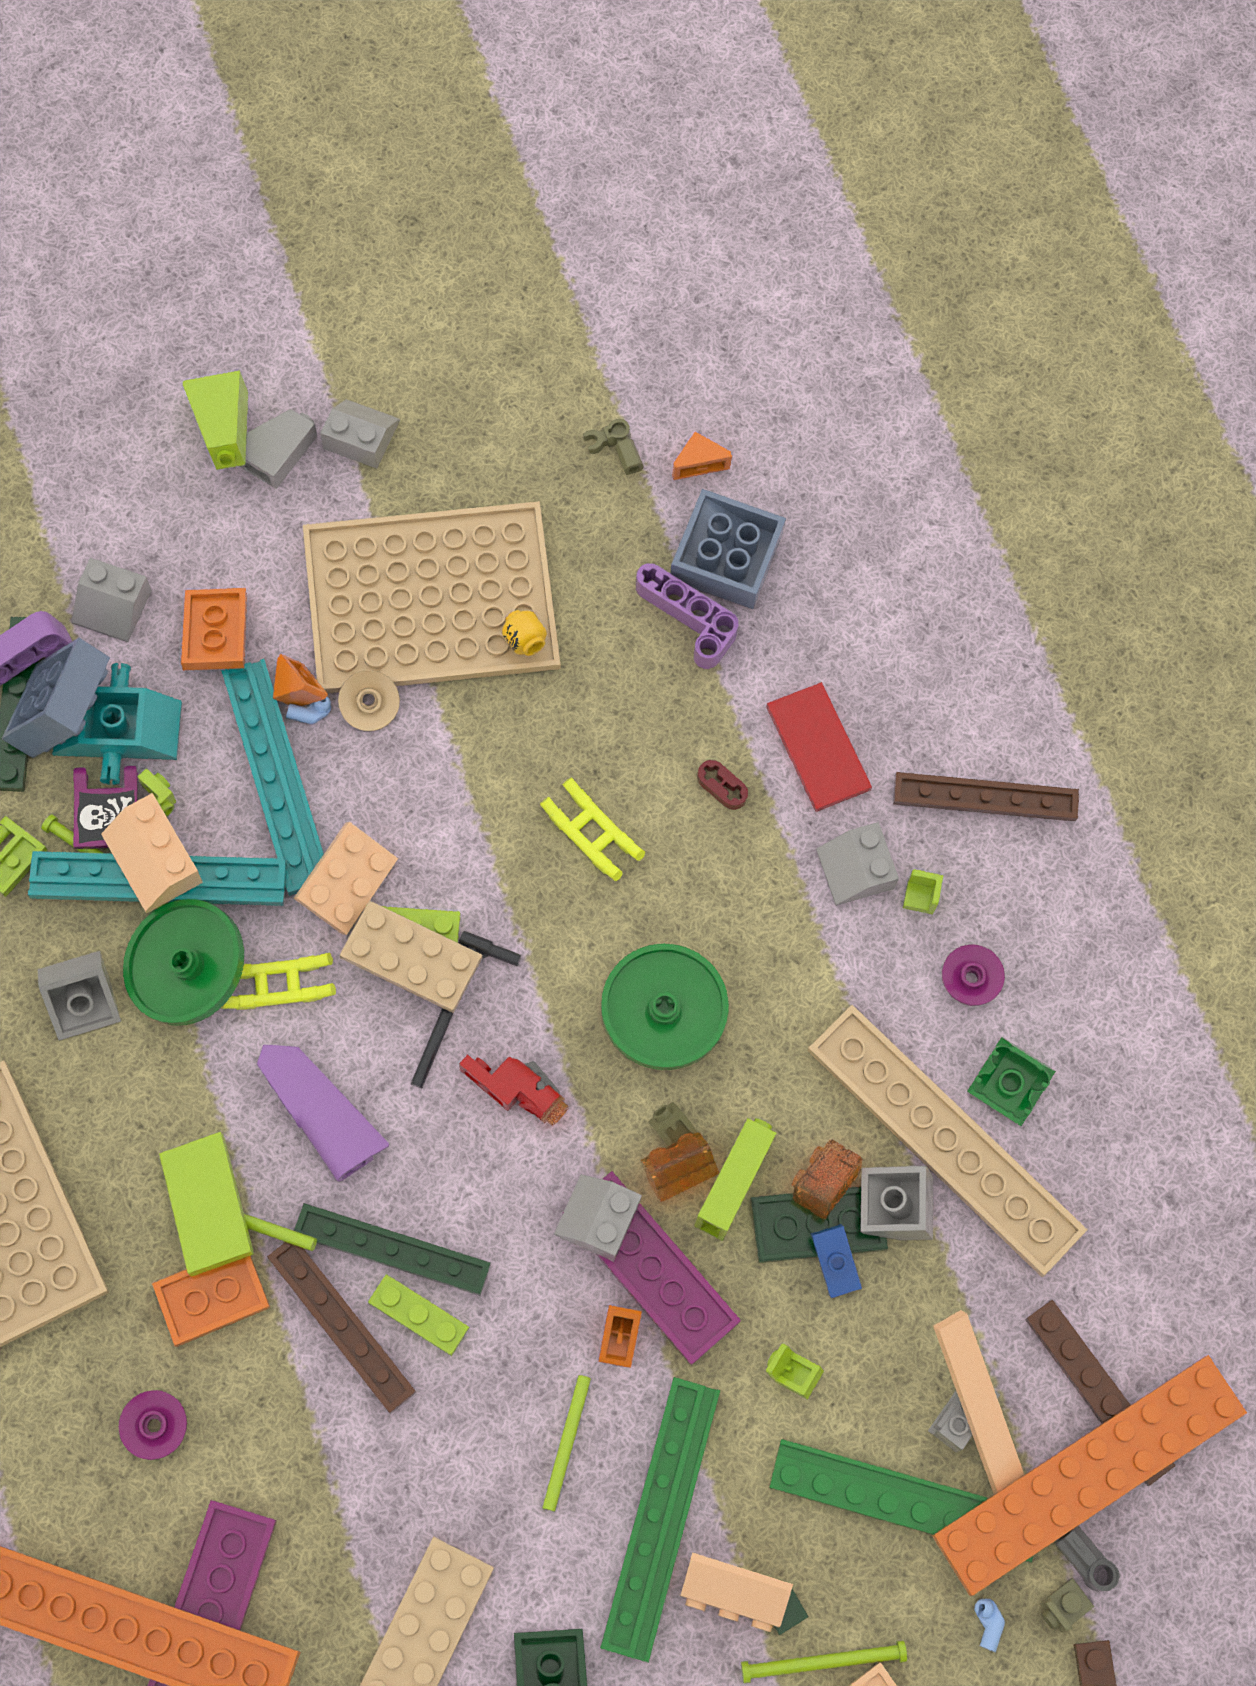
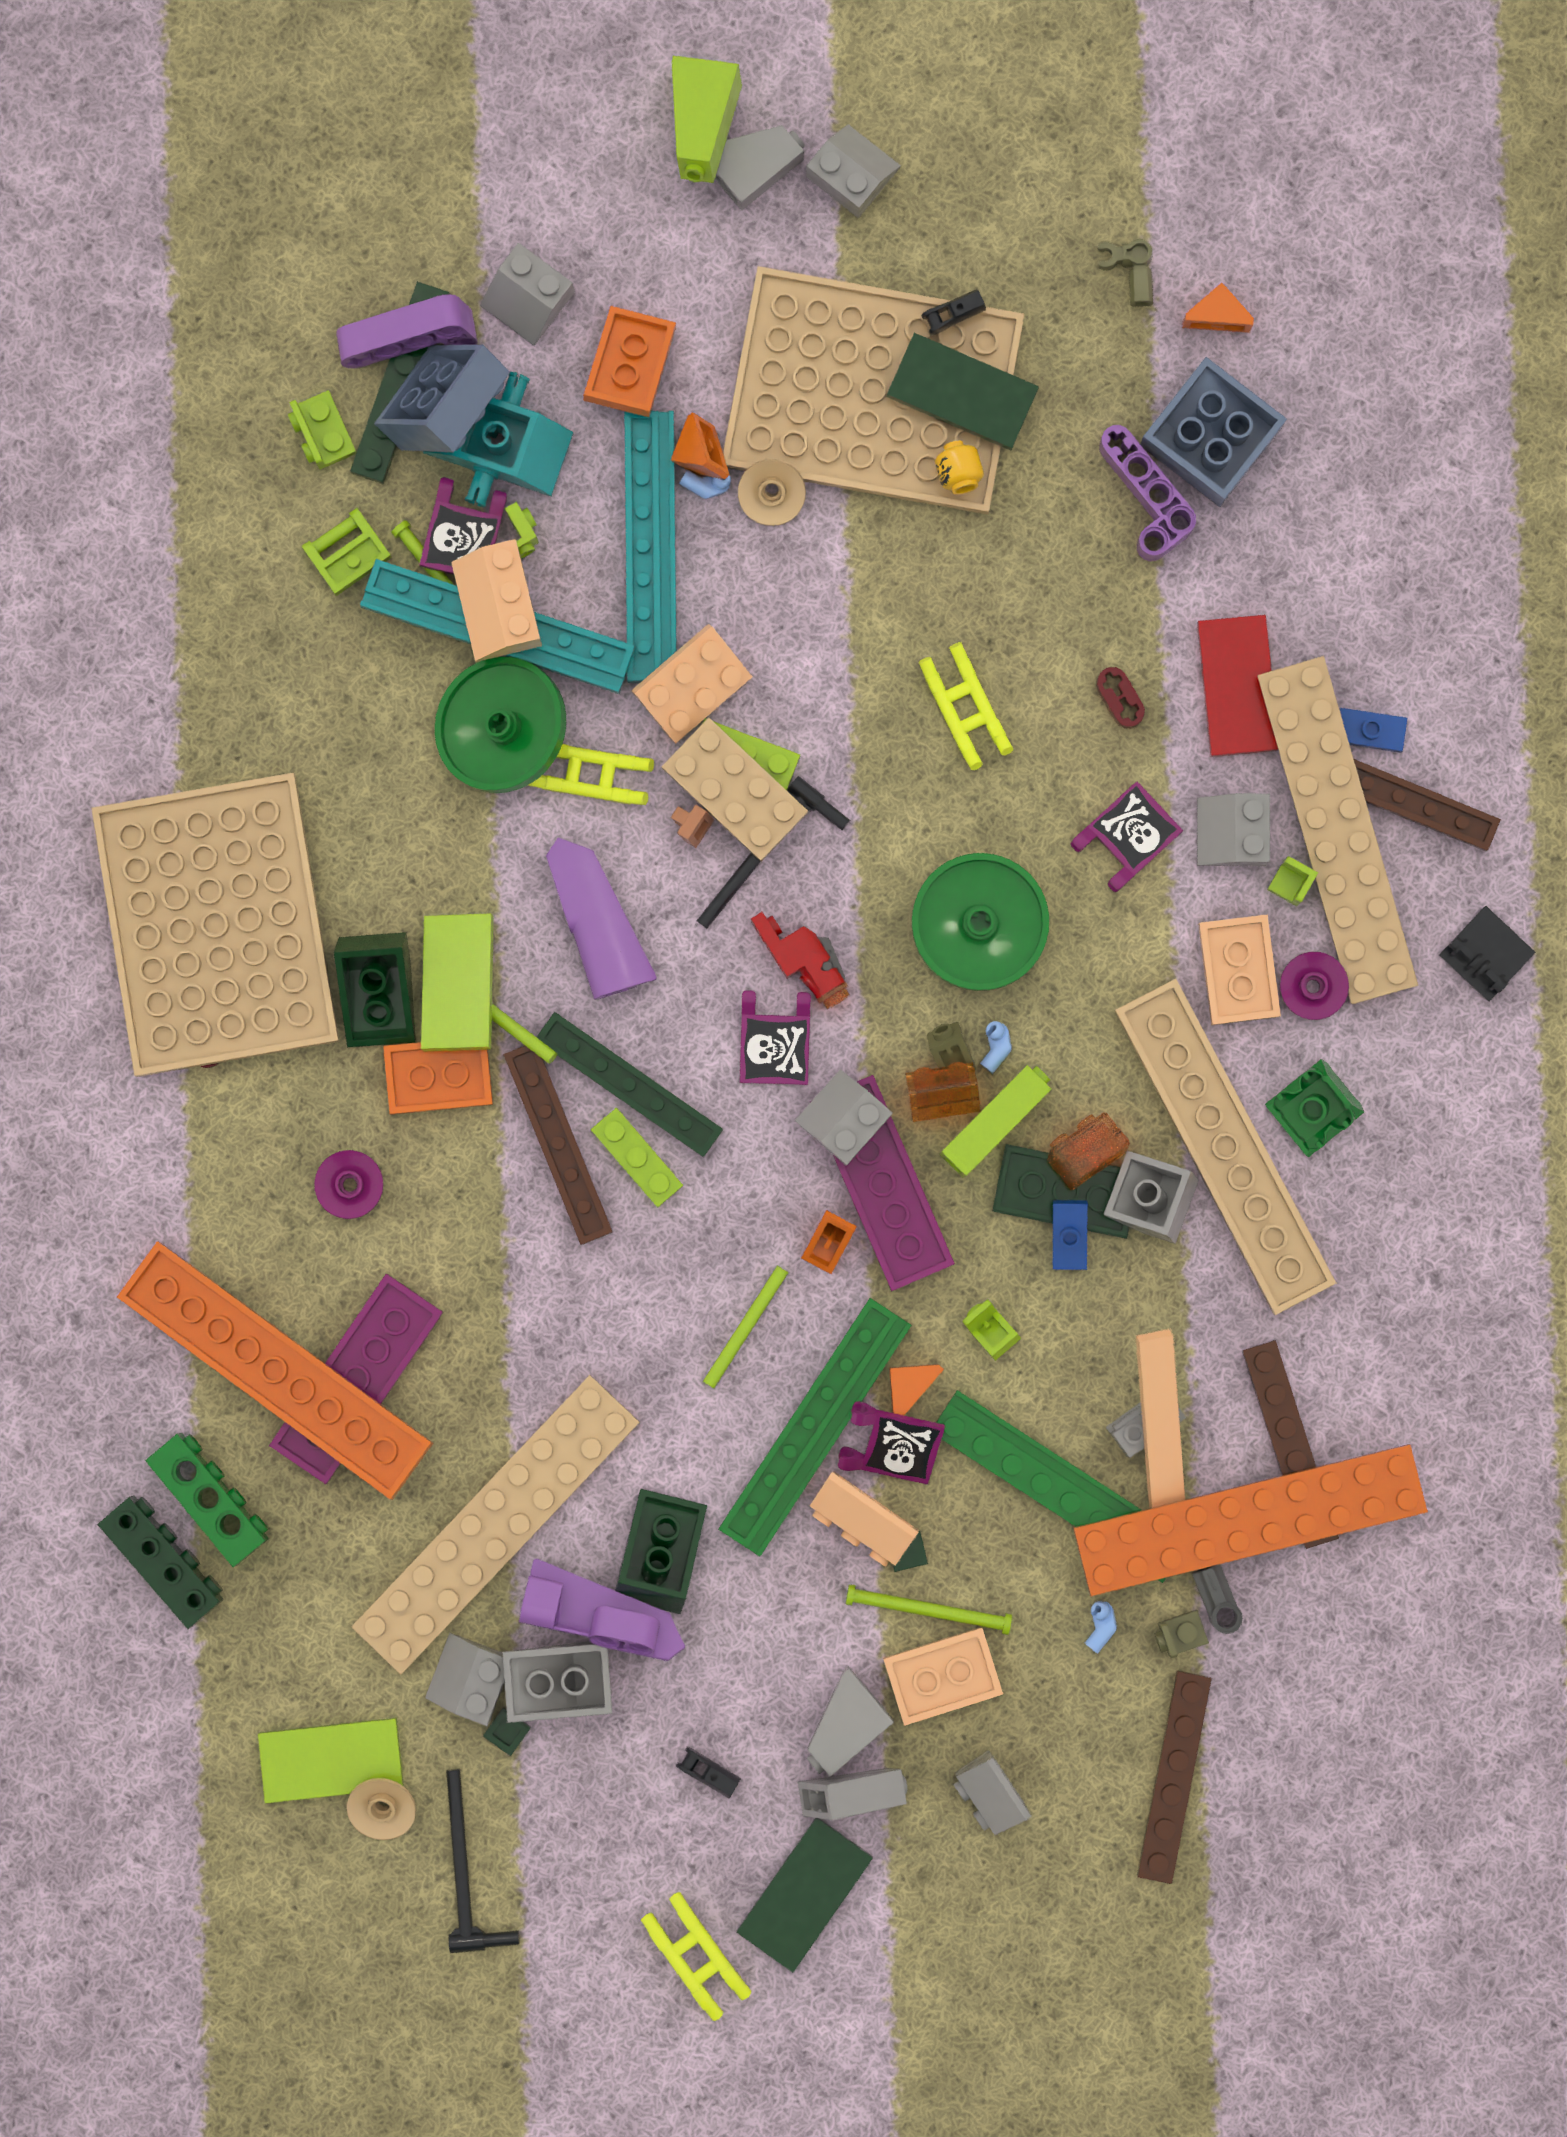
camera: 25 degrees right, 15 degrees up
light grey slope [37,951,121,1040] -> none
none -> dark green slope [334,932,416,1048]
none -> nougat tile [670,804,714,848]
none -> flag [740,990,811,1085]
none -> flag [838,1401,945,1485]
none -> dark green tile [887,333,1039,451]
none -> orange slope [889,1364,944,1416]
none -> black bar [921,289,986,335]
none -> light blue arm [980,1021,1012,1074]
none -> flag [1070,781,1183,892]
none -> light nougat plate [1198,914,1281,1025]
none -> tan plate [1257,656,1418,1004]
none -> blue plate [1339,707,1408,753]
none -> black hinge [1439,906,1536,1002]

